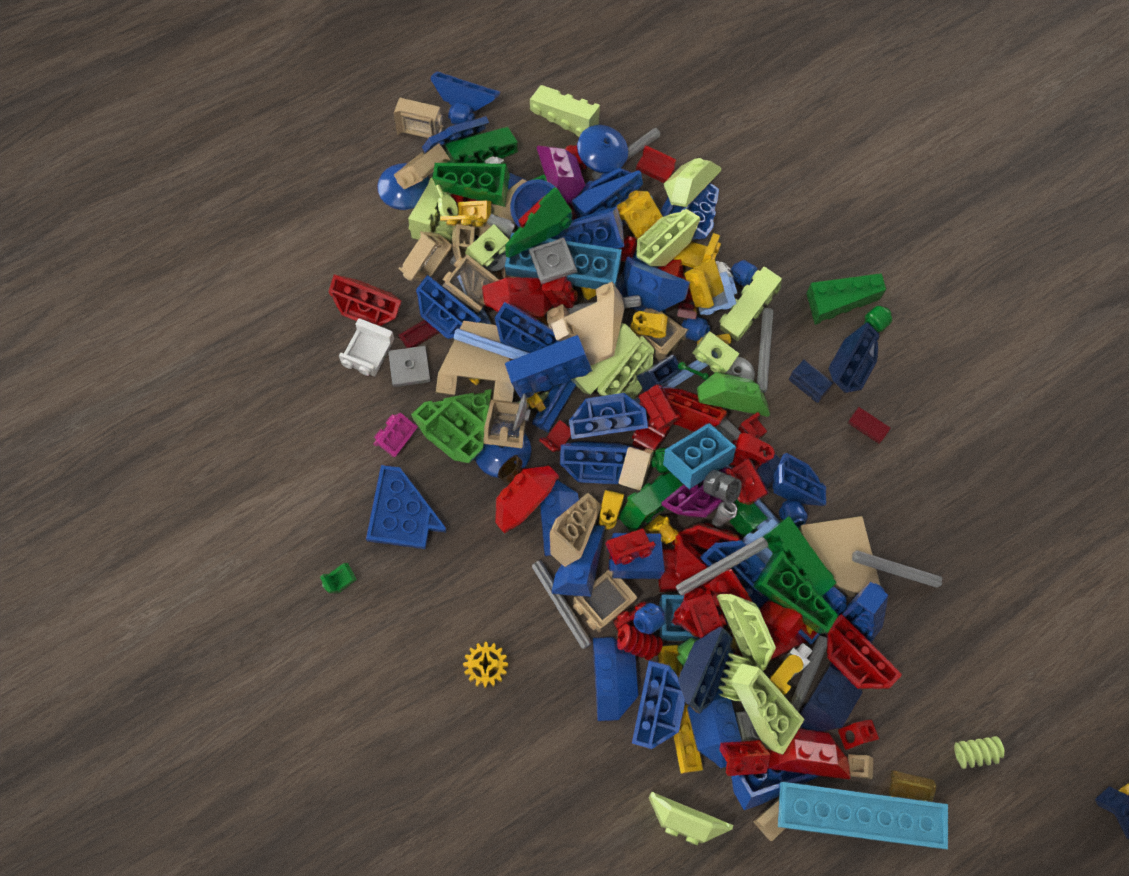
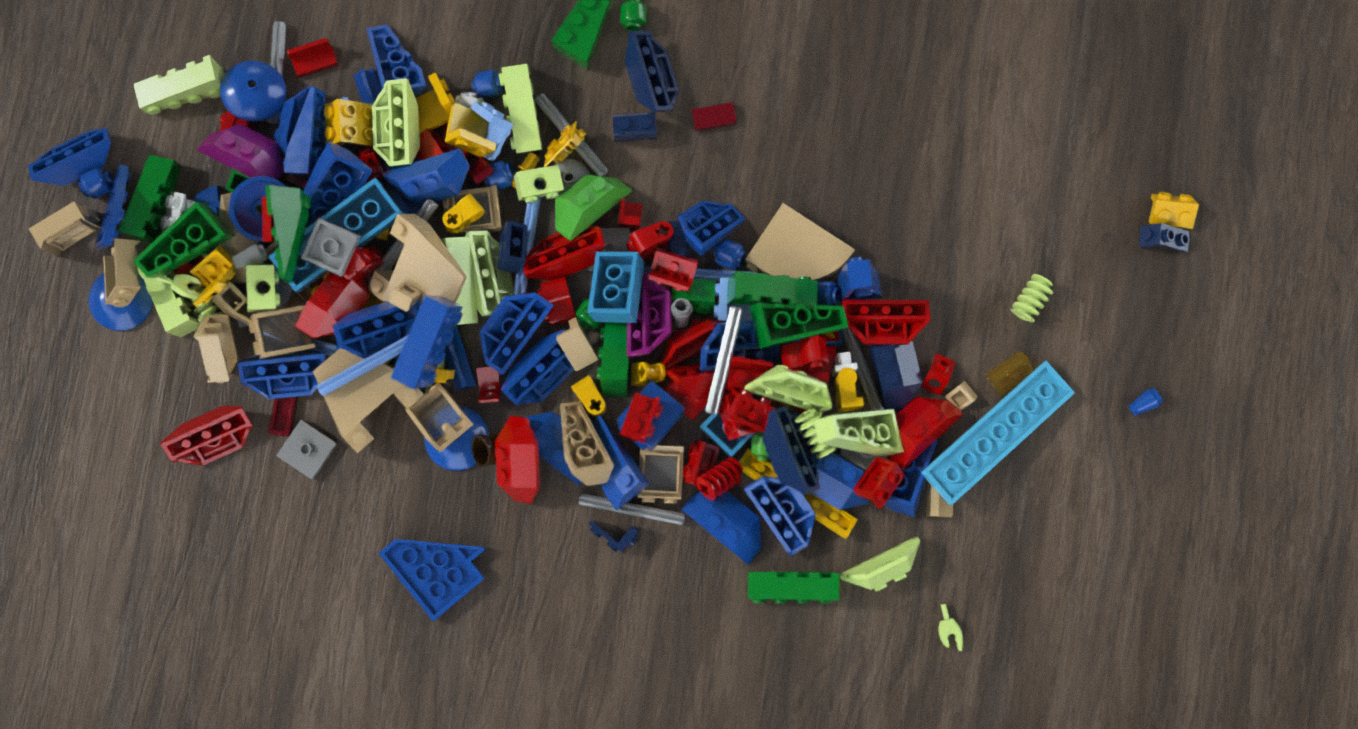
camera: 45 degrees left, 15 degrees up
green bracket [320,563,357,593] -> none
white panel [339,318,394,377] -> none
dark pink bracket [373,413,418,457] -> none
bright green wedge [411,389,492,463] -> none
yellow gear [463,642,508,688] -> none
light grey dish [512,393,531,431] -> none
blue head [634,603,665,634] -> none
red brick [639,384,681,430] -> none
yellowish green wedge [664,158,721,207] -> none
green hinge [678,362,709,380] -> none
dark grey wheel [703,470,742,503] -> none
light grey axle [852,550,942,588] -> none
none -> yellow hinge [544,121,586,167]
none -> dark blue bracket [588,520,639,552]
none -> green wedge [747,571,839,603]

